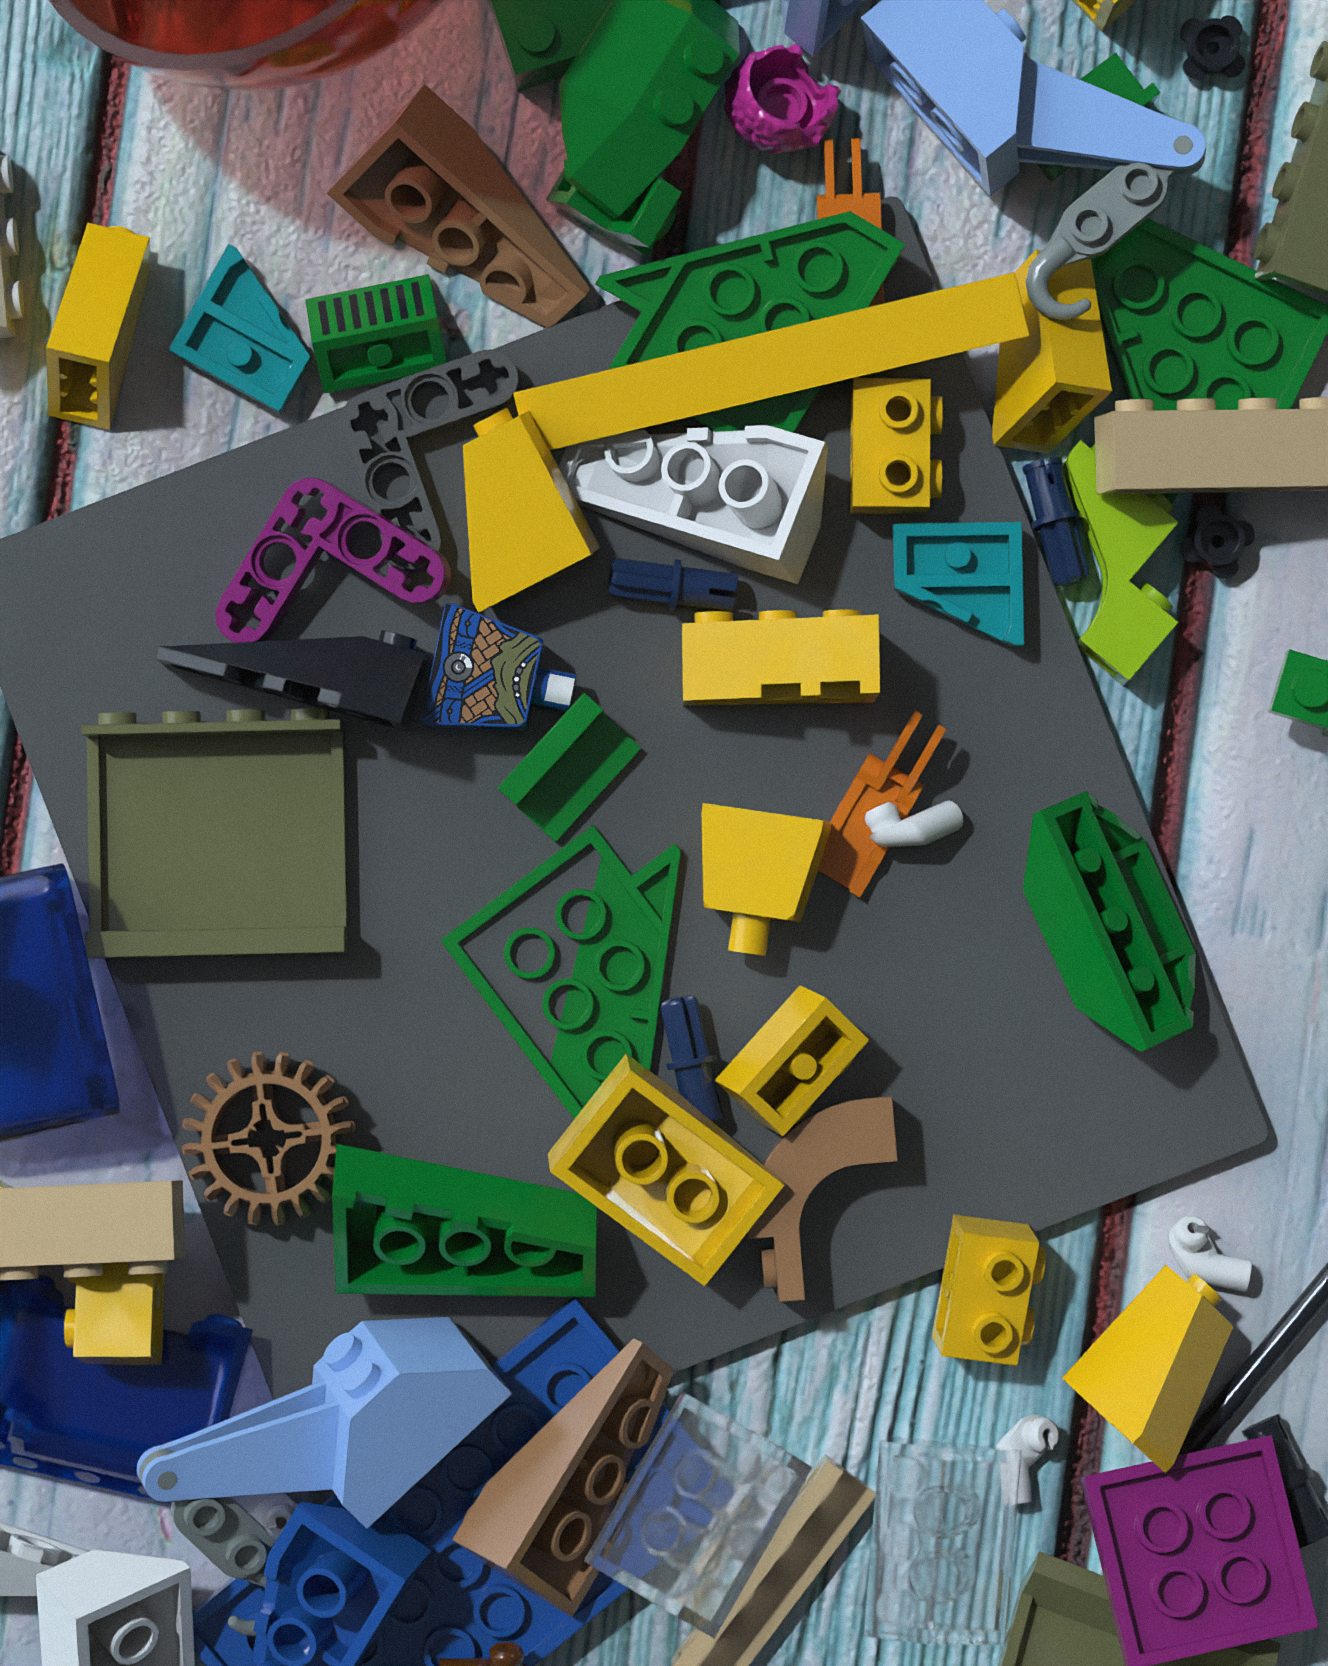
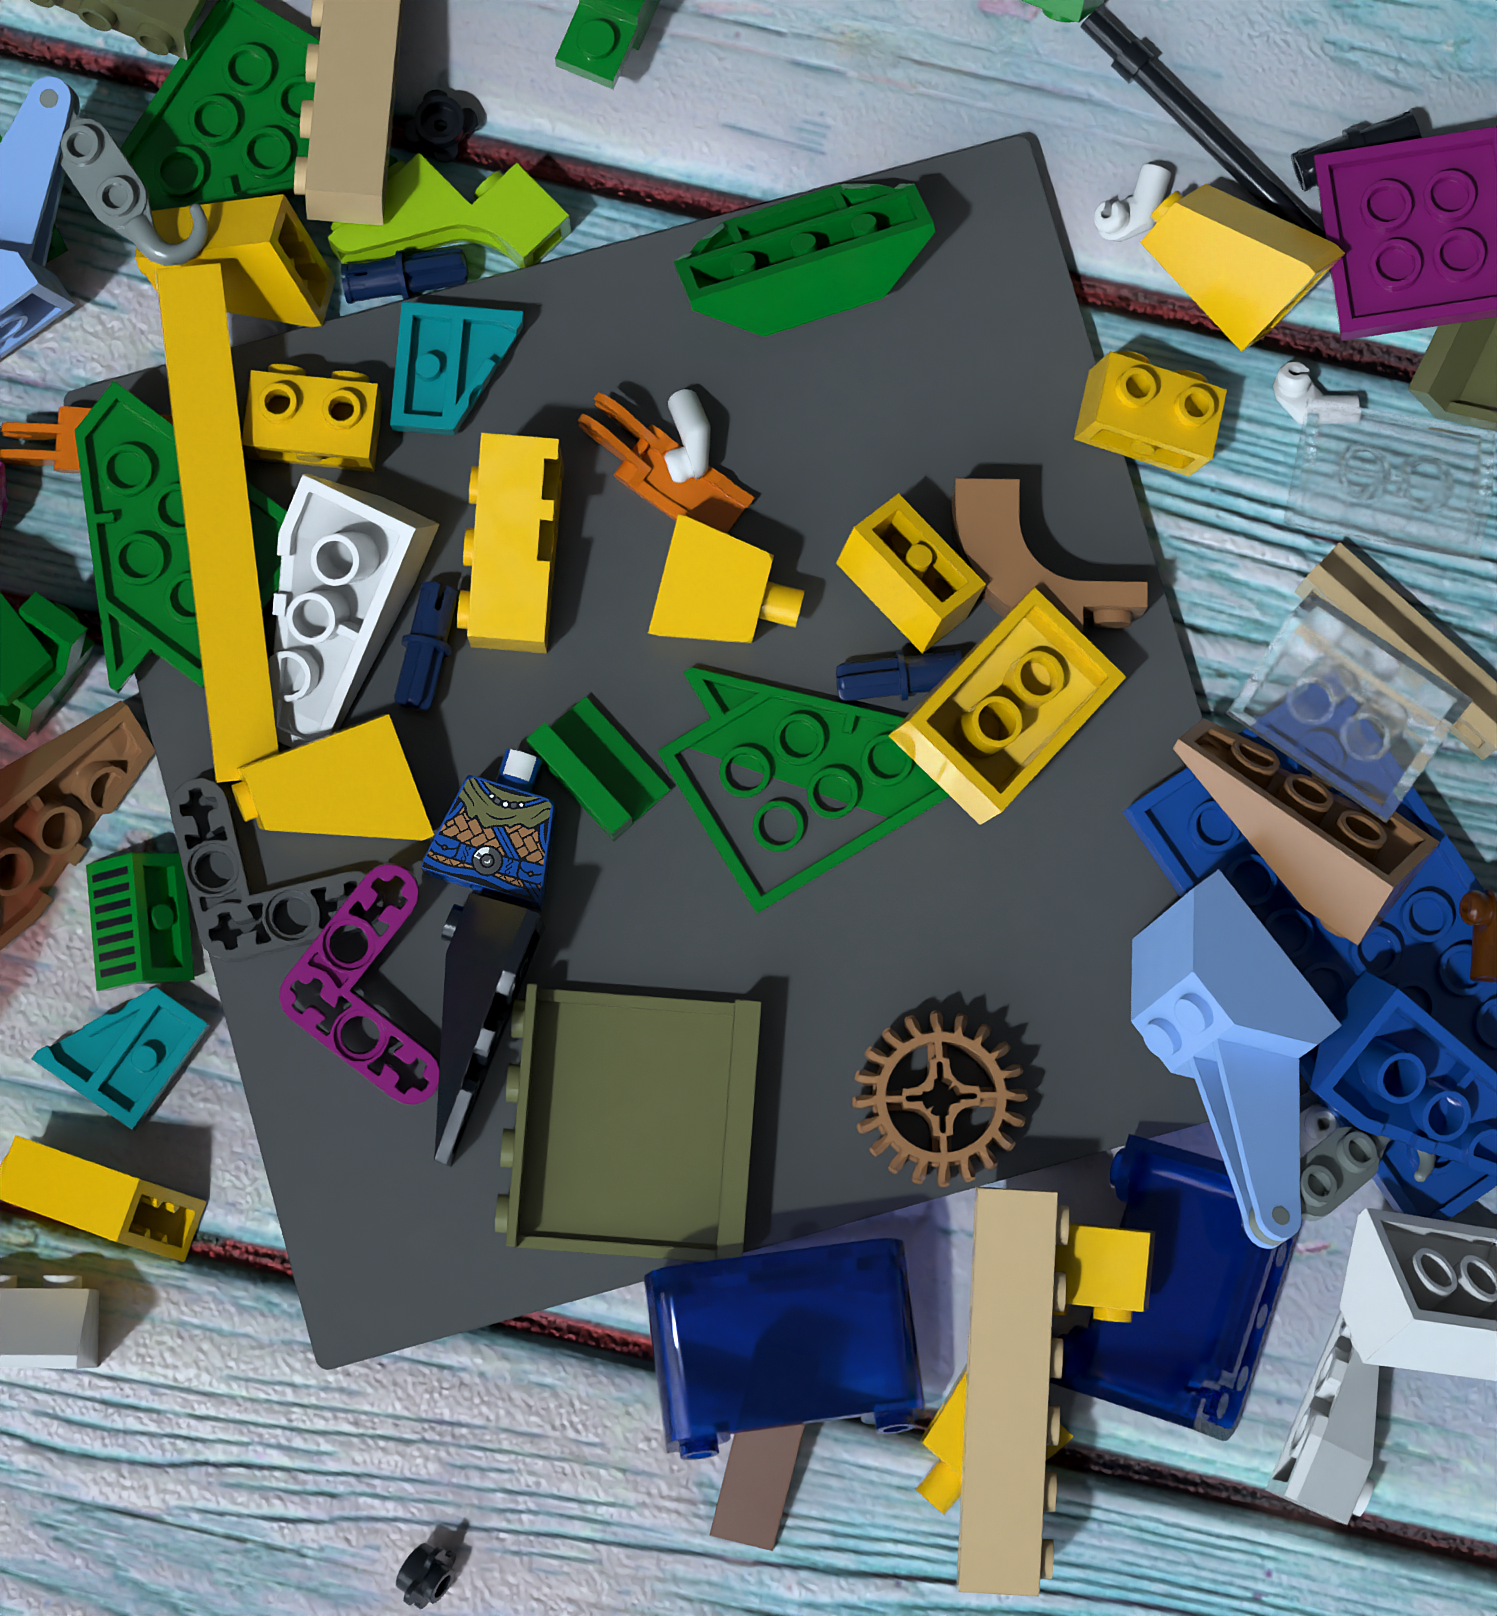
camera: 85 degrees left, 5 degrees down
green wedge [332,1144,597,1297] -> none

